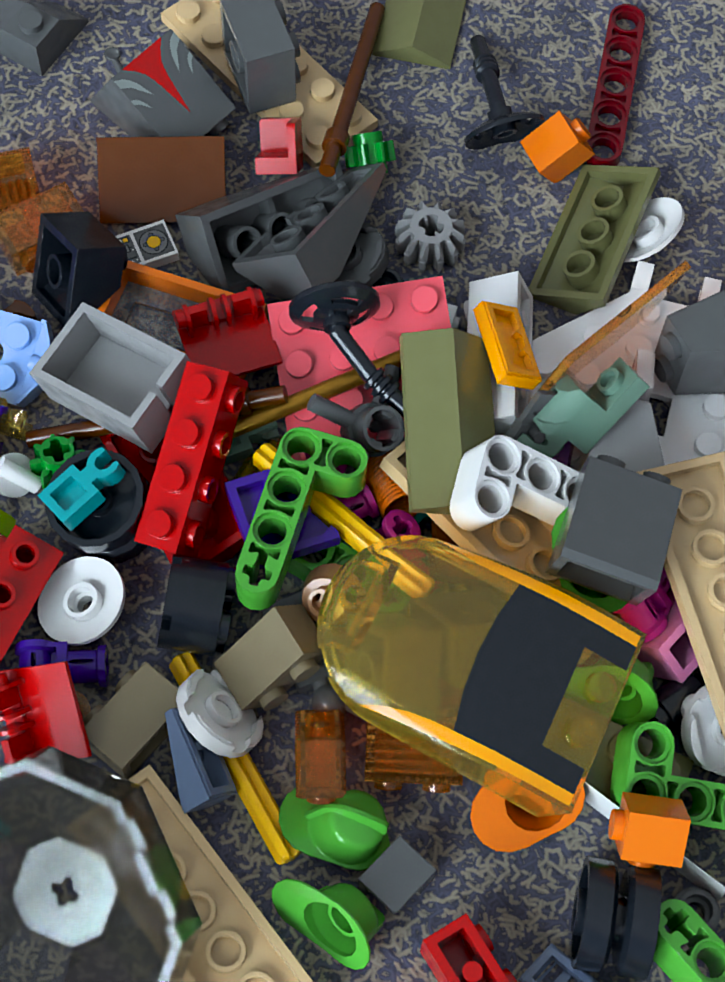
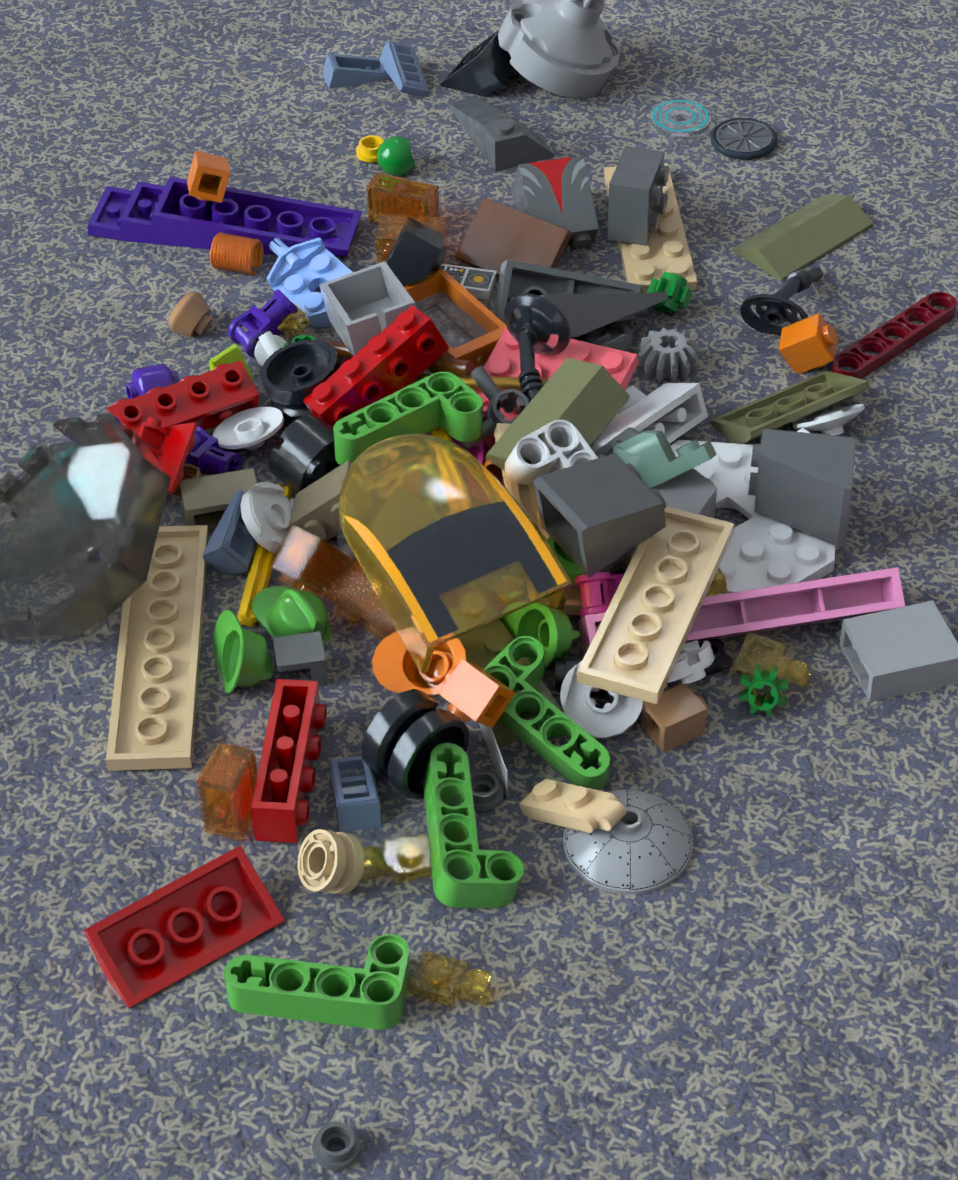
camera: 40 degrees right, 20 degrees down
teal plate [37,447,126,531] -> none
red hinge [172,286,283,376] -> none
panel [255,117,304,175] -> none
reddish brown bar [319,2,385,177] -> none
light orange plate [473,301,542,390] -> none
clear orange piece [531,260,691,399] -> none
white tile [632,348,655,402] -> none

